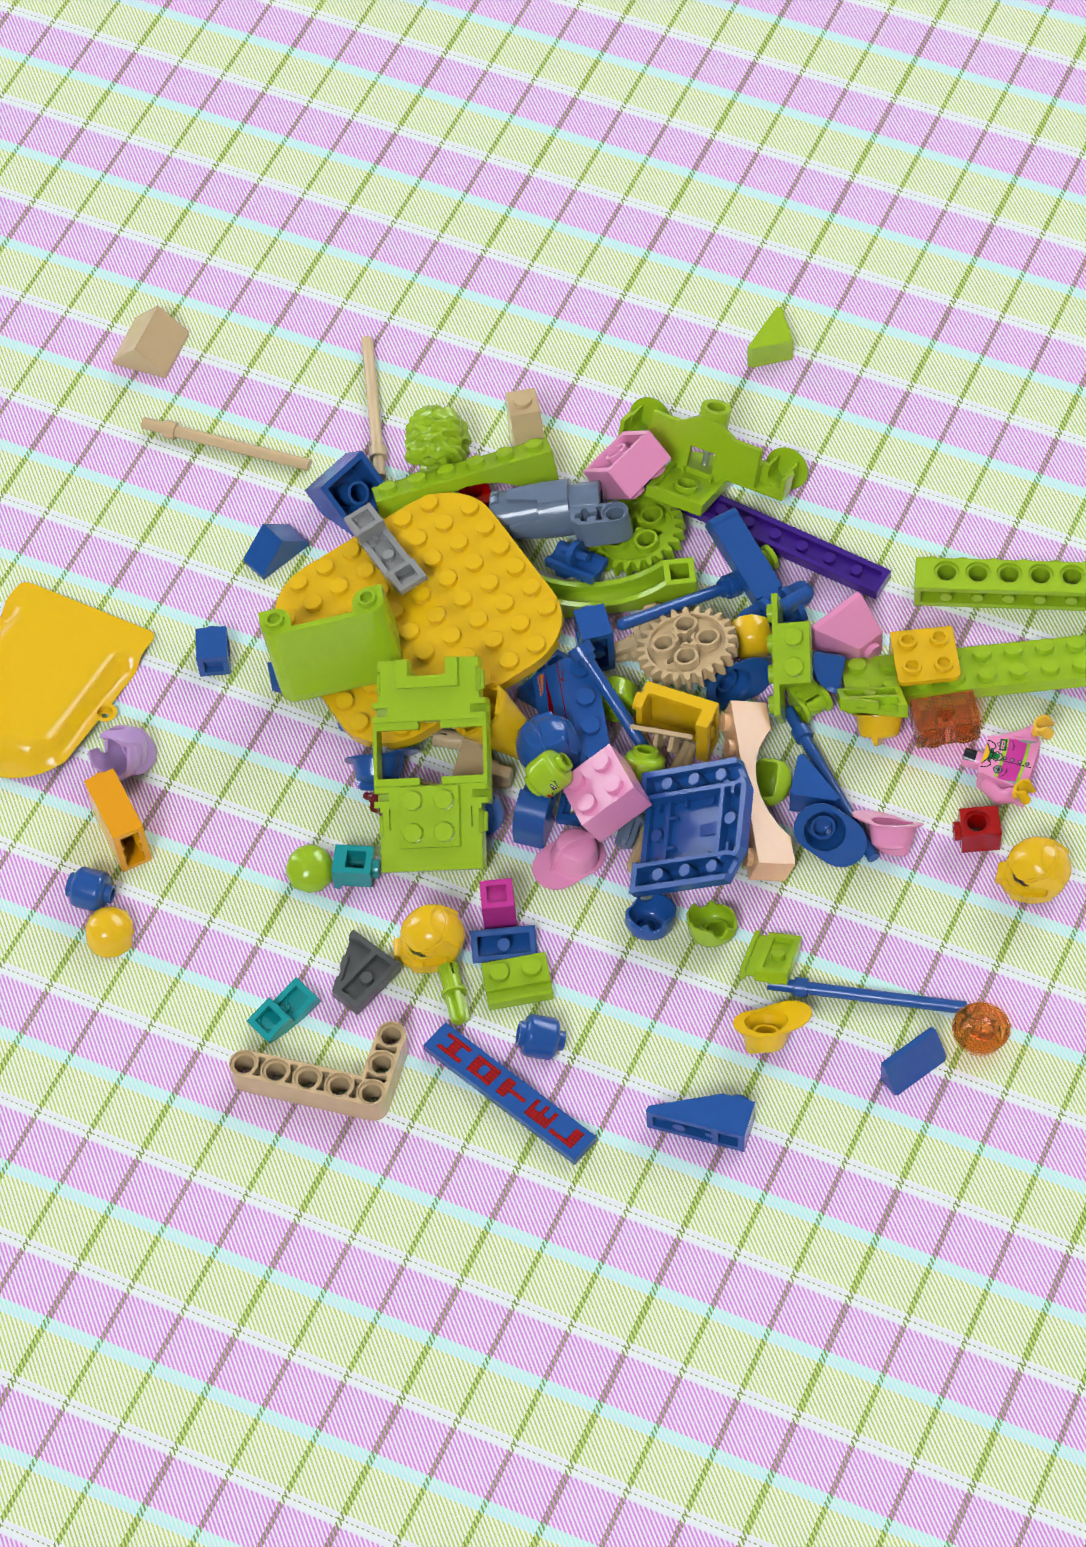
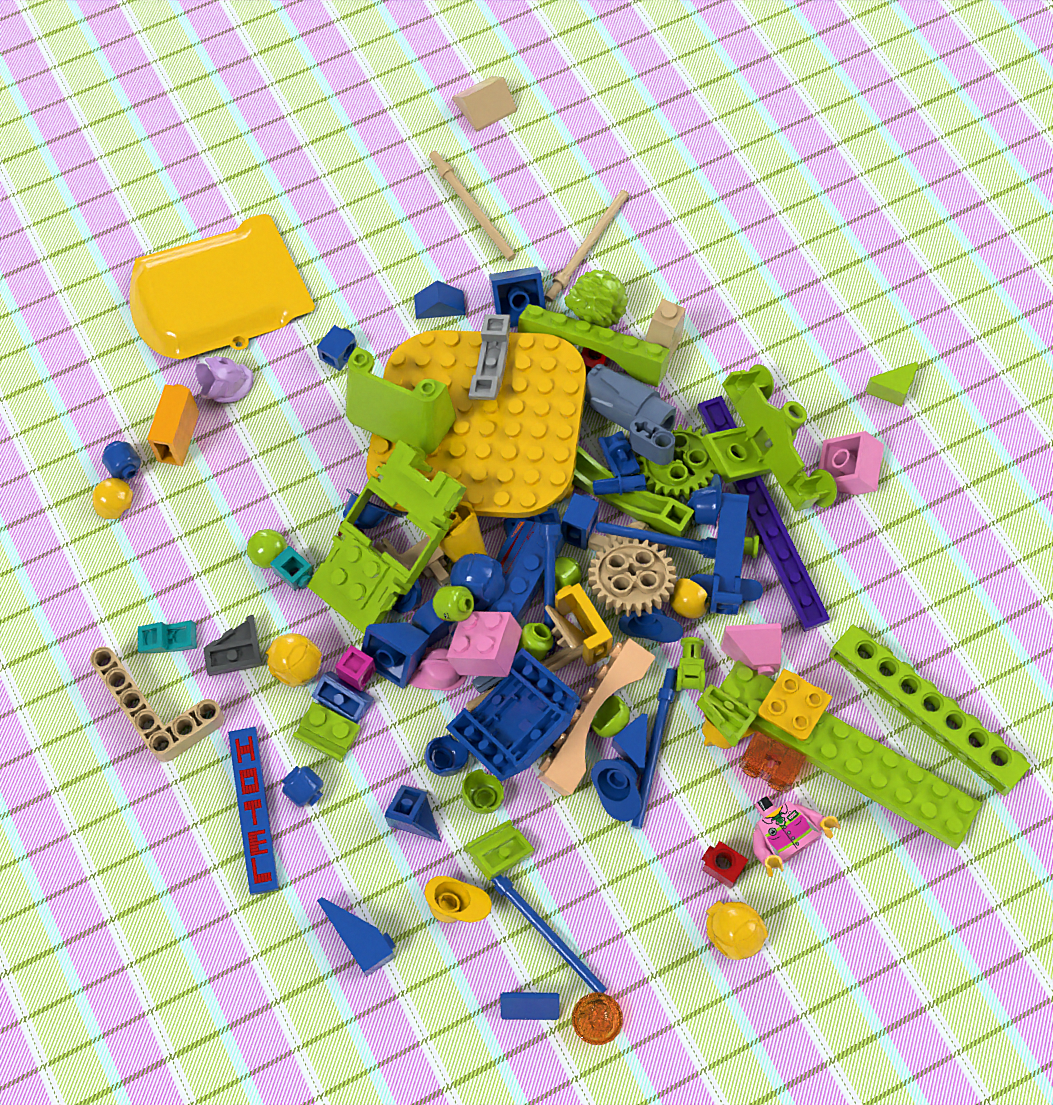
camera: 35 degrees right, 10 degrees up
lime axle [438,961,470,1026] -> none
bright pink brick [582,430,671,500] -> none
lime bracket [766,593,813,724] -> none
blue brick [812,649,846,694] -> none
bright pink piece [852,810,924,857] -> none
none -> blue slope [361,622,430,689]
none -> blue slope [385,785,441,842]
none -> blue axle [592,474,646,496]
none -> blue piece [686,474,722,530]
none -> bright pink slope [819,431,884,495]

